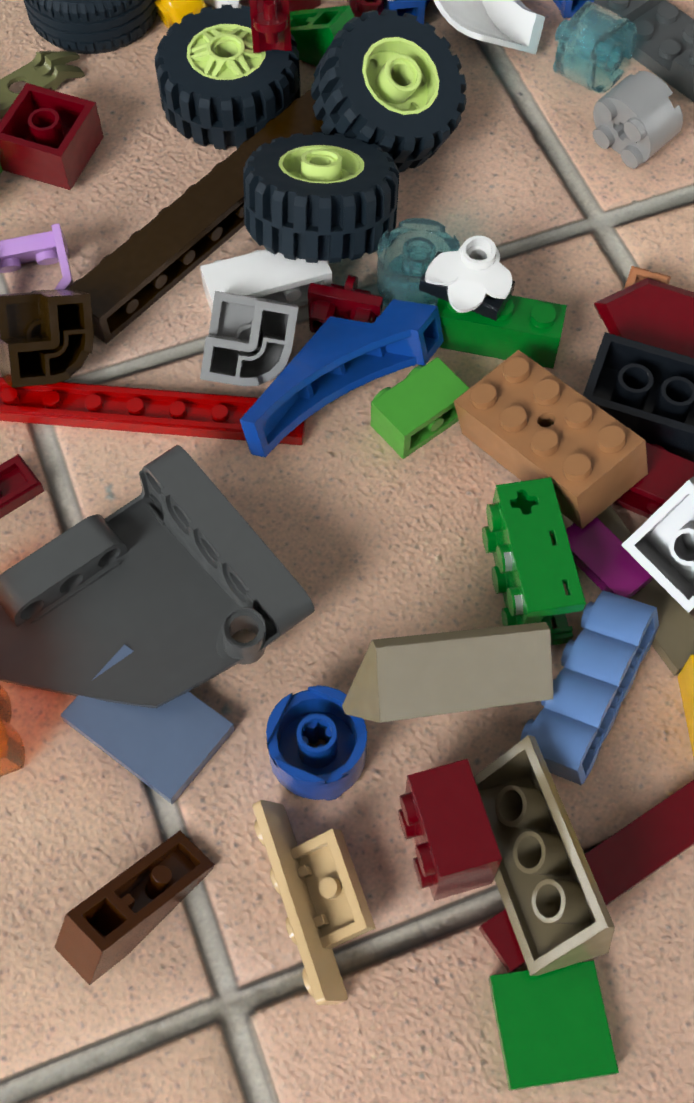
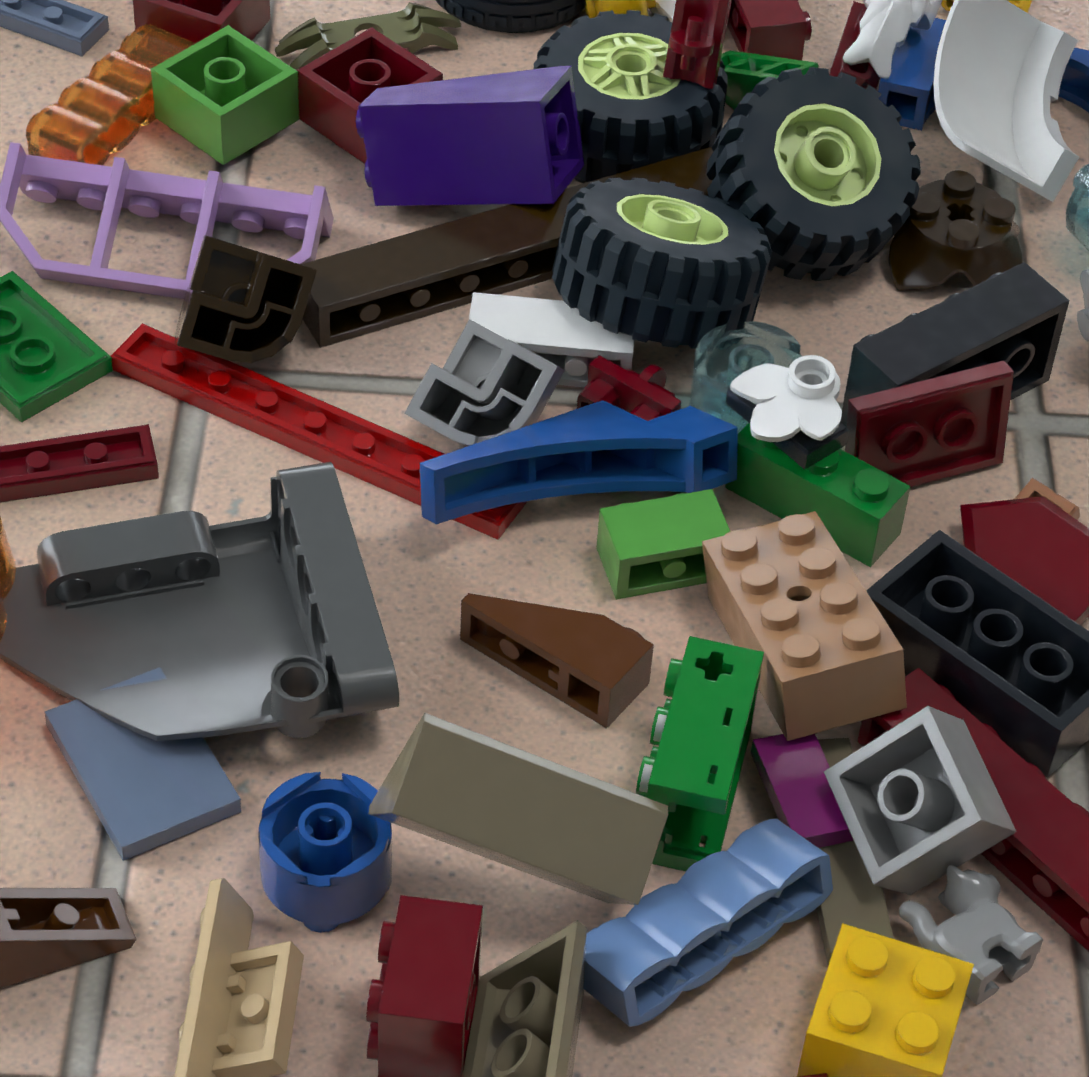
camera: 20 degrees right, 15 degrees down
none -> dark purple slope [356,66,584,206]
none -> reddish brown slope [460,593,654,728]
none -> black brick [840,262,1070,427]
none -> dark red tile [845,361,1014,487]
none -> dark brown brick [888,170,1023,290]

